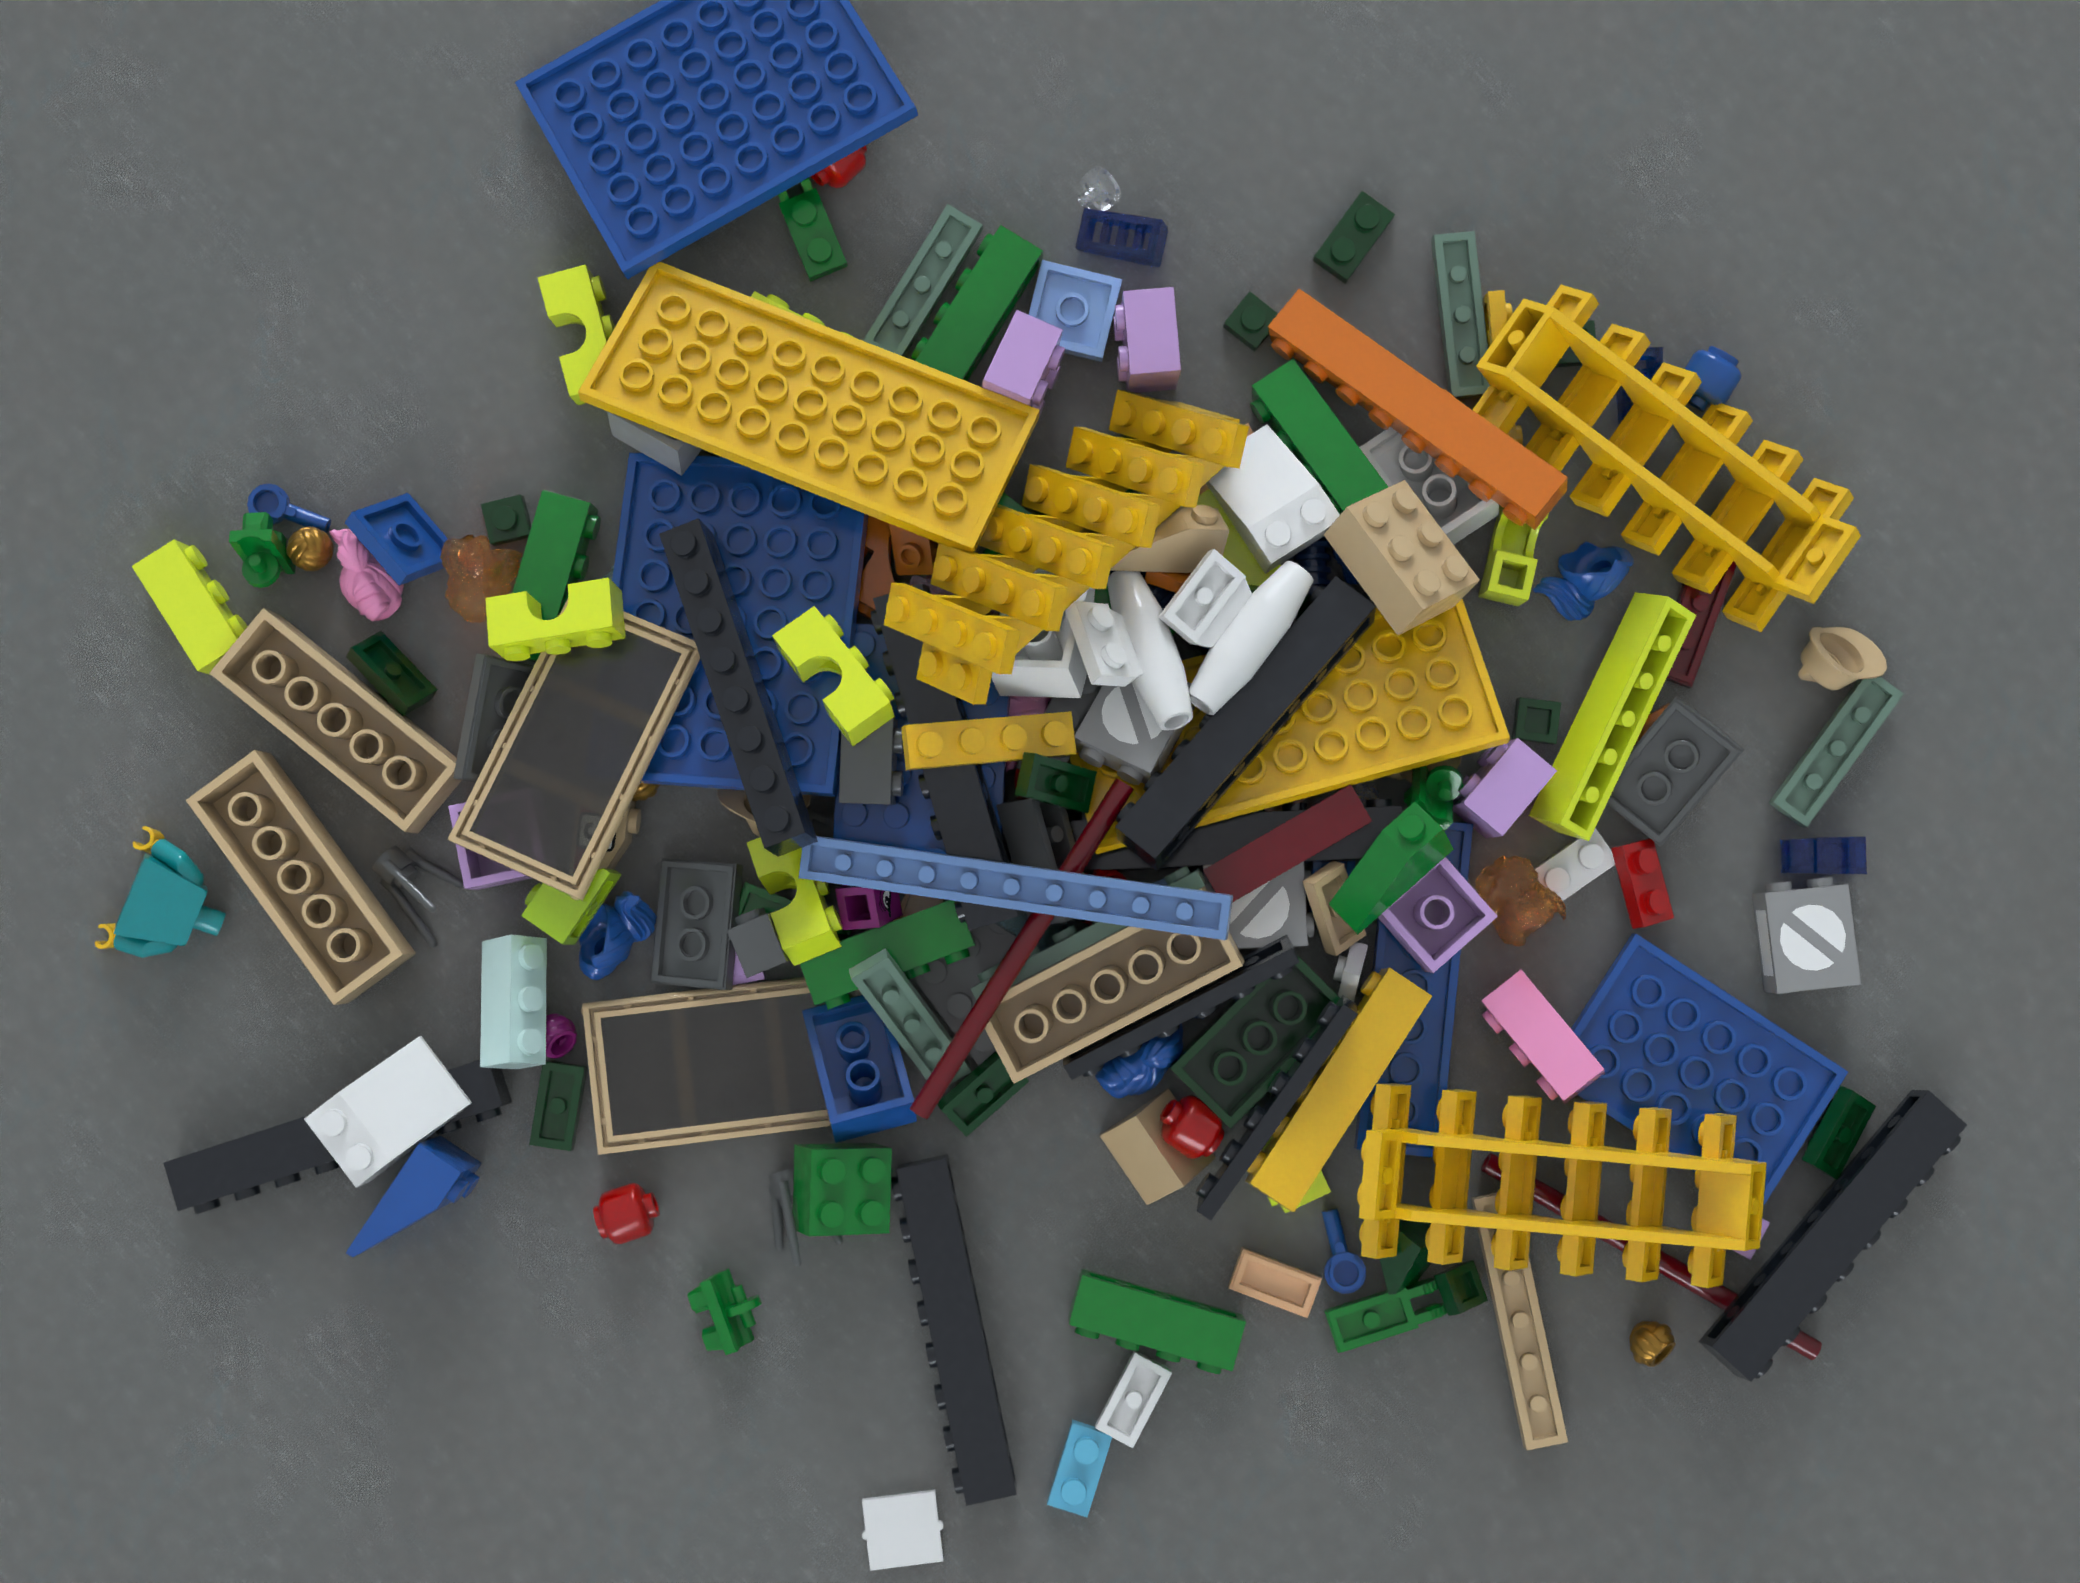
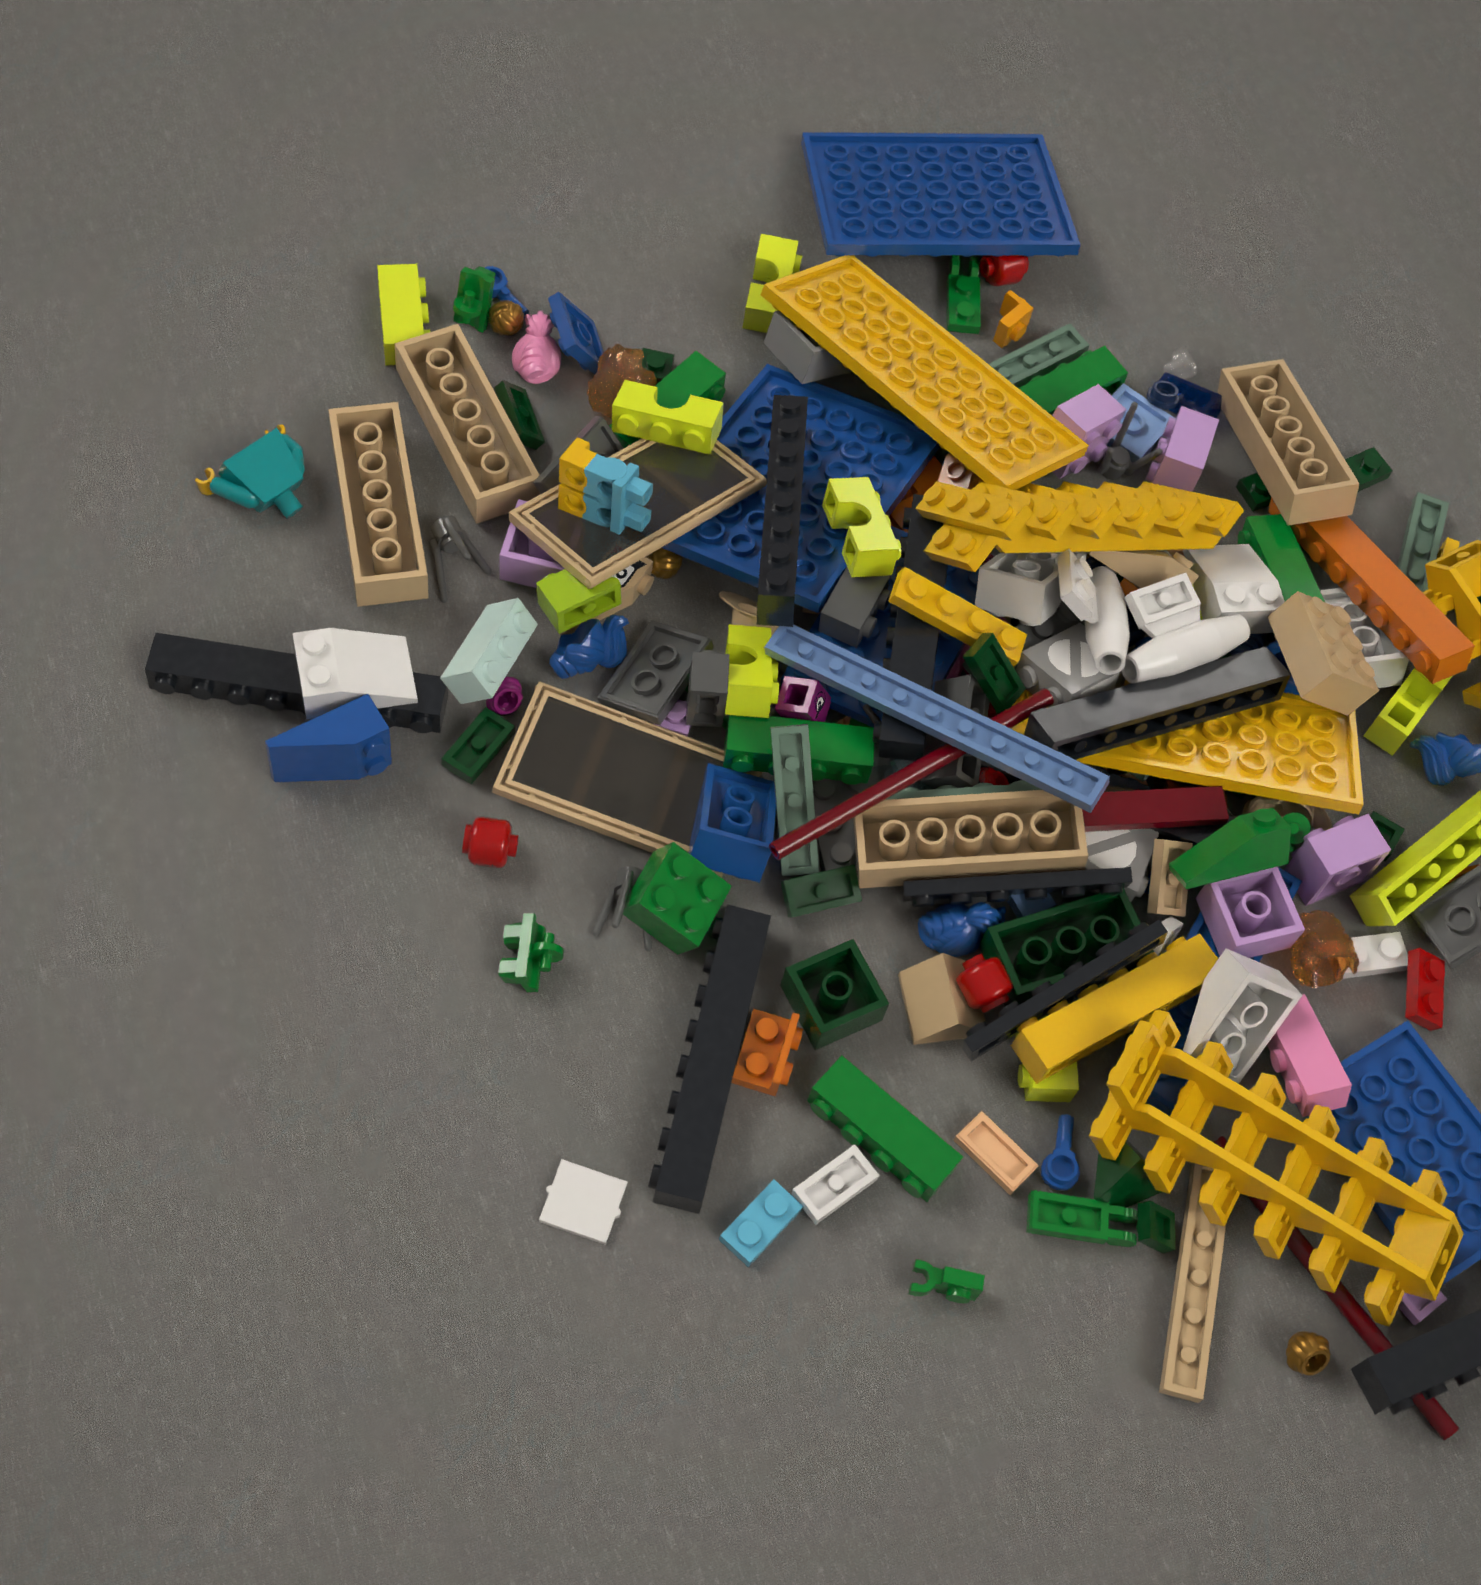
camera: 15 degrees right, 25 degrees down
none -> medium azure hips [558,437,653,535]
none -> orange bracket [731,1008,804,1096]
none -> dark green brick [780,939,889,1050]
none -> green plate [908,1259,985,1303]
none -> light orange bracket [993,290,1034,348]
none -> dark grey plant [1097,402,1163,480]
none -> dark blue plate [1146,381,1179,410]
none -> white slope [1183,948,1302,1084]
none -> tan brick [1216,359,1360,526]

